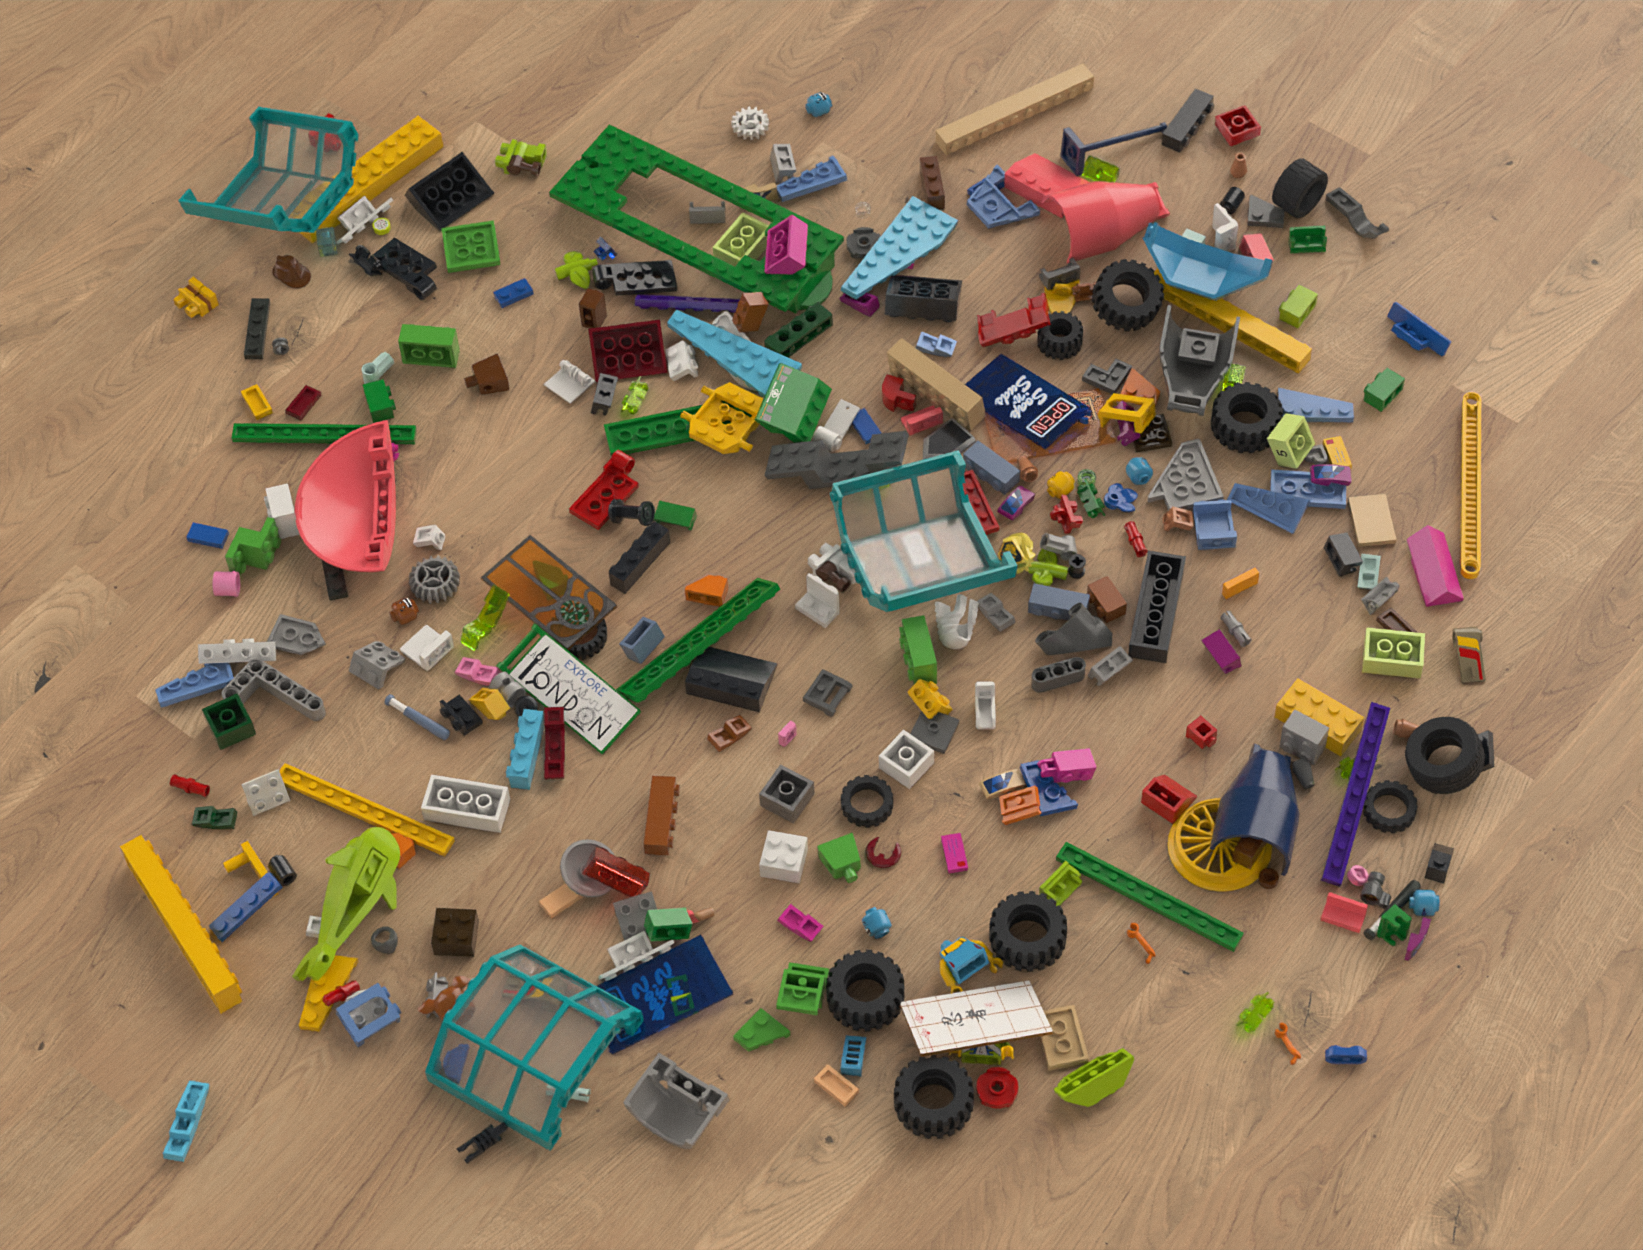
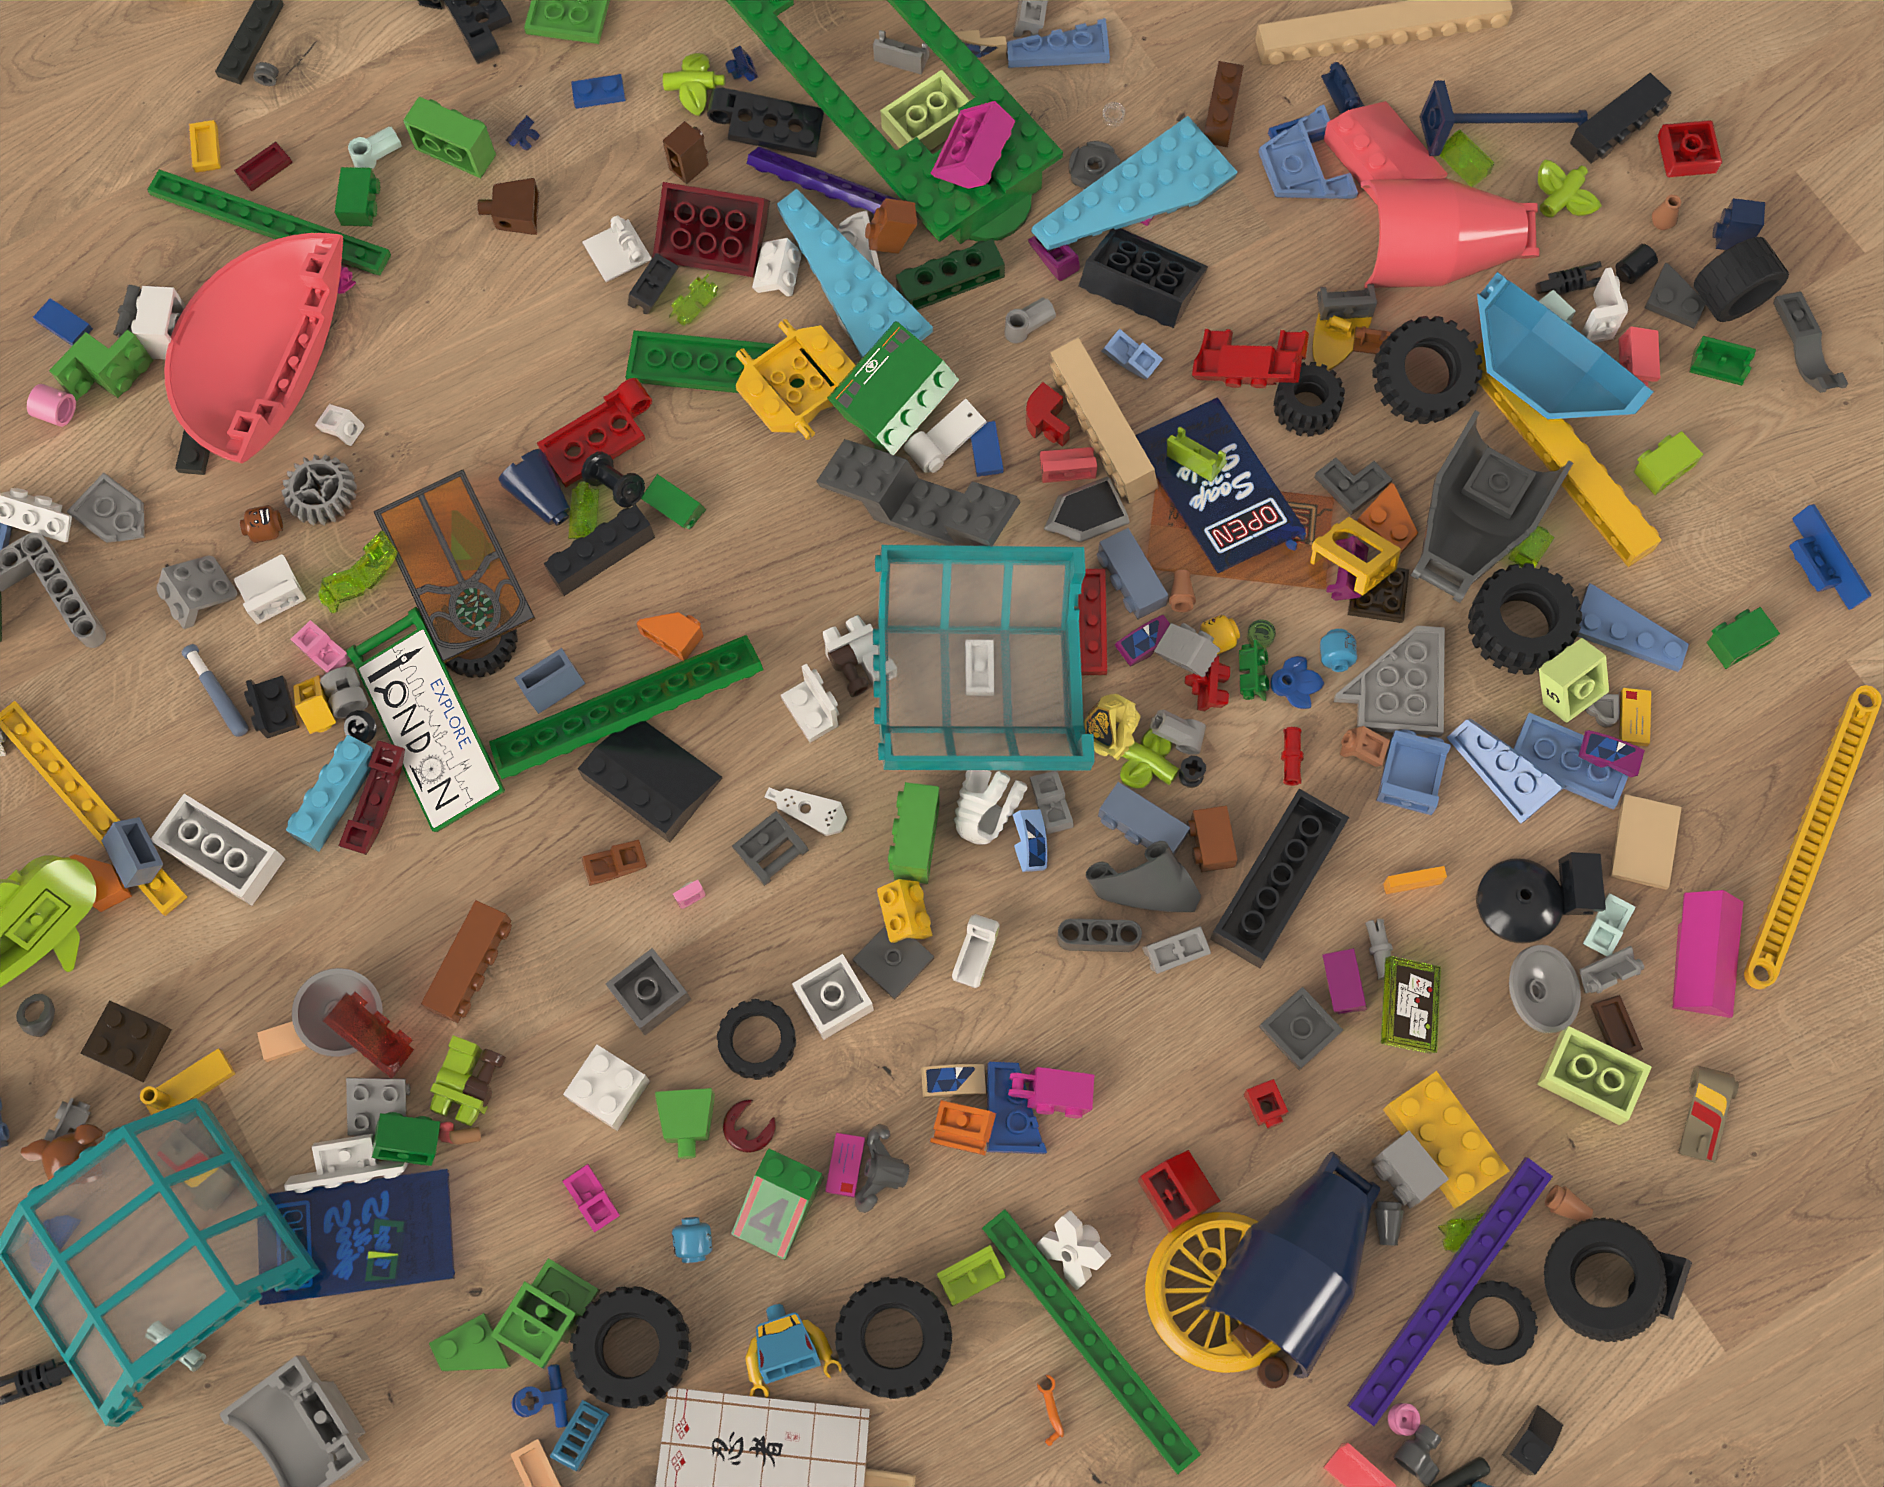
camera: 20 degrees right, 15 degrees up
none -> sand blue brick [101,817,164,888]
none -> dark grey pin [113,285,142,338]
none -> yellow piece [140,1048,236,1115]
none -> lime hips [430,1035,506,1126]
none -> dark blue cone [498,449,570,526]
none -> clear blue tile [506,115,540,150]
none -> blue piece [511,1364,568,1428]
none -> clear neon green hinge [568,482,599,539]
none -> slope [731,1148,824,1260]
none -> white piece [765,787,848,836]
none -> dark grey piece [855,1124,910,1213]
none -> light grey piece [1005,297,1056,343]
none -> light blue slope [1013,809,1047,872]
none -> white plant [1036,1211,1111,1290]
none -> light grey brick [1154,623,1220,677]
none -> lime hinge [1167,427,1227,482]
none -> dark grey plate [1259,987,1343,1071]
none -> dark blue hinge [1321,62,1364,115]
none -> tile [1381,956,1441,1054]
none -> black dish [1476,859,1564,944]
none -> light grey dish [1509,945,1581,1033]
none -> black hinge [1535,261,1602,295]
none -> lime plant [1537,159,1602,218]
none -> dark blue brick [1712,198,1765,250]

